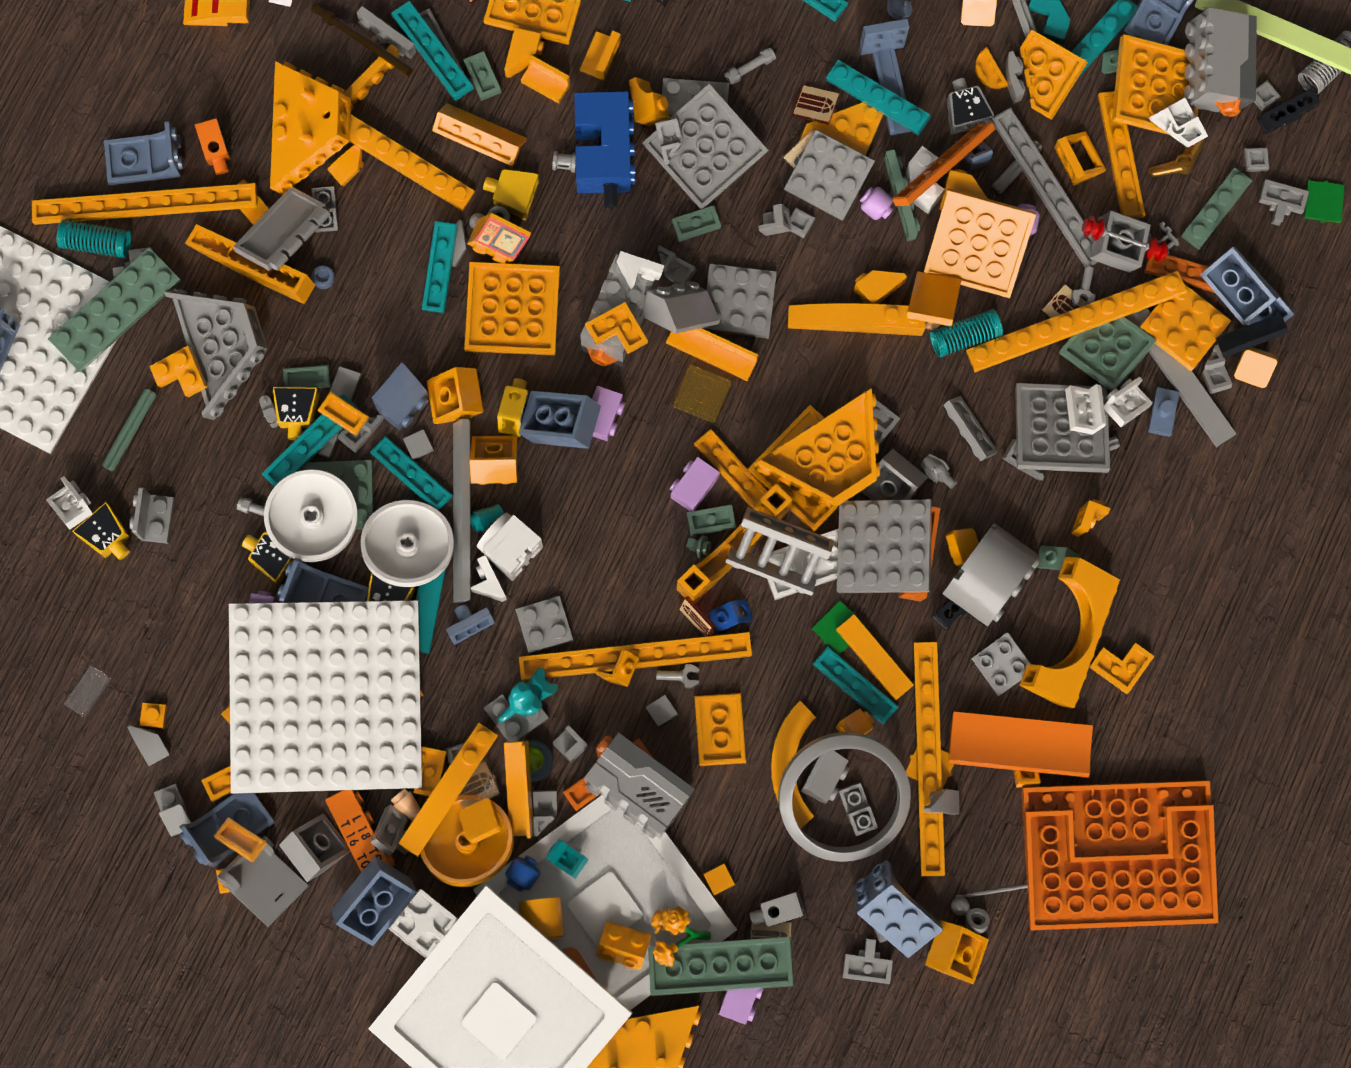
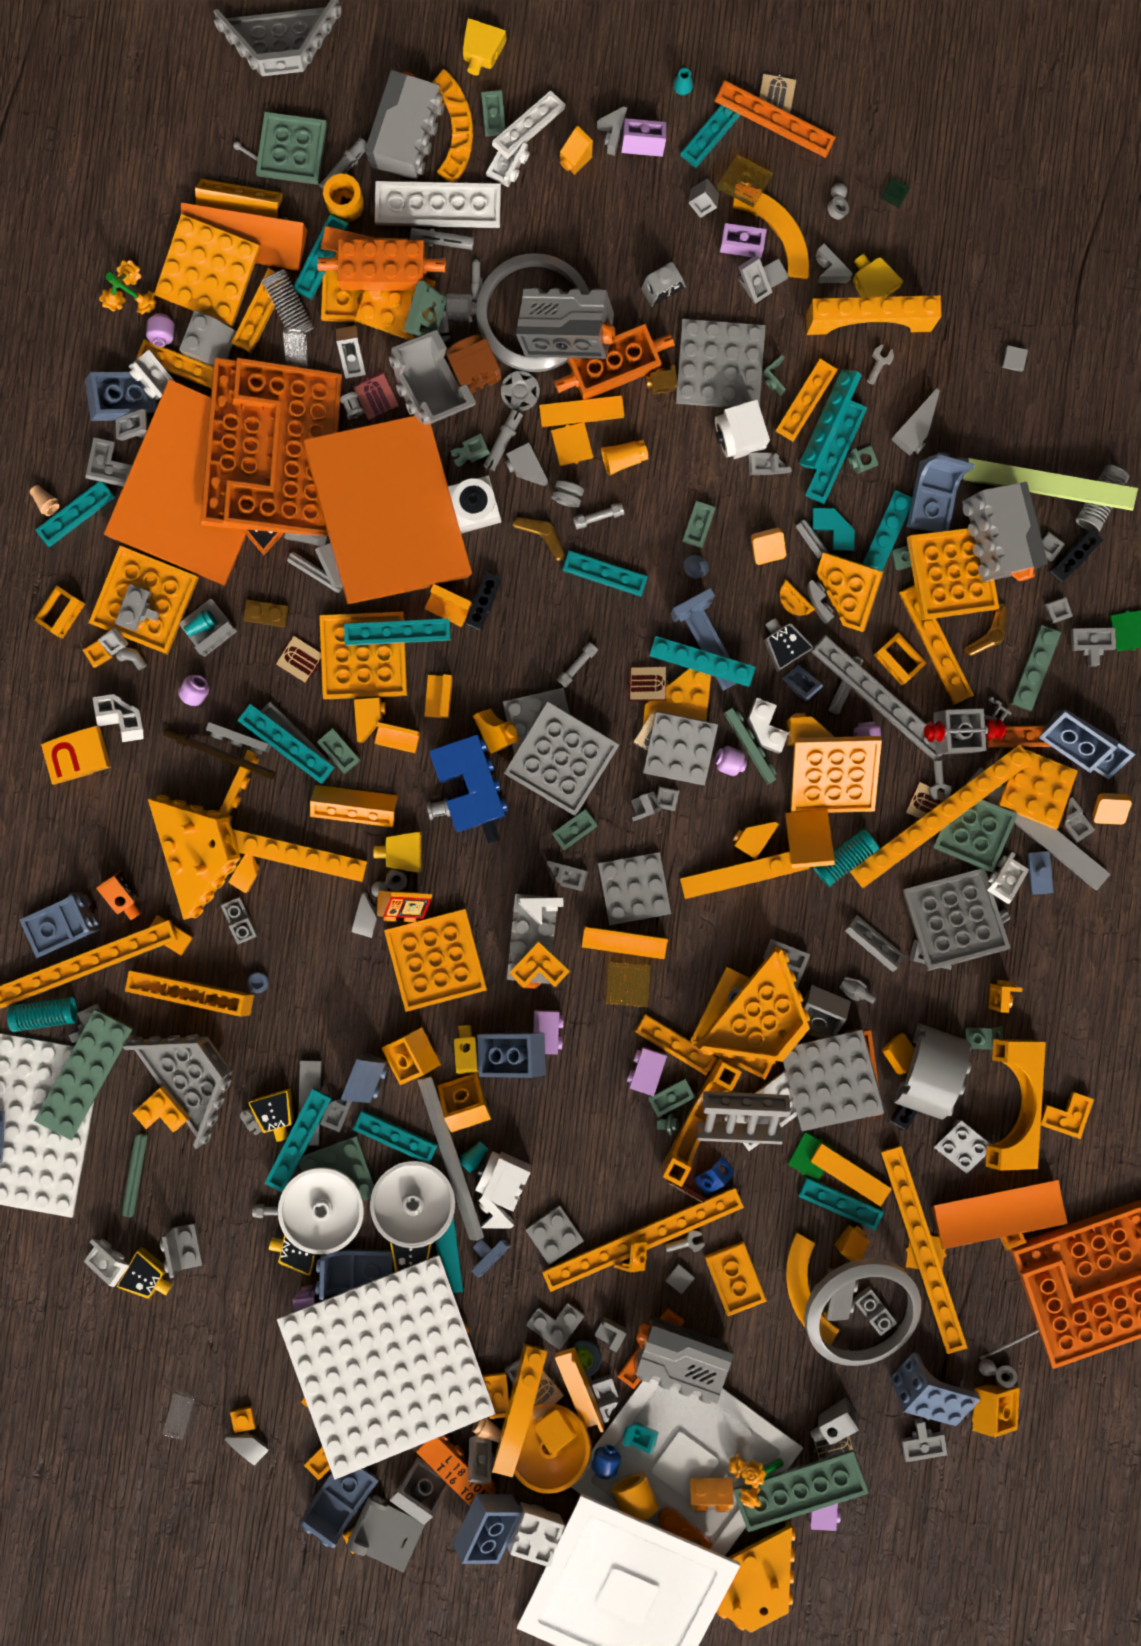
camera: 10 degrees left, 10 degrees up
light grey slope [154,784,192,837] -> none
light orange tile [214,817,267,863] -> none
light grey hinge [233,187,330,271] -> none
sand green tile [283,365,330,388] -> none
light orange tile [318,391,369,436] -> none
light grey tile [403,429,433,460] -> none
teal tile [422,221,458,314] -> none
teal animal [497,668,558,723] -> none
light grey slope [642,281,720,334] -> none
light grey slope [655,118,682,165] -> none
light orange tile [703,864,735,896] -> none
orange tile [892,122,995,206] -> none
light grey slope [924,789,960,815] -> none
white bracket [1065,384,1106,435] -> none
white slope [1149,98,1208,147] -> none
black tile [1215,313,1289,358] -> none

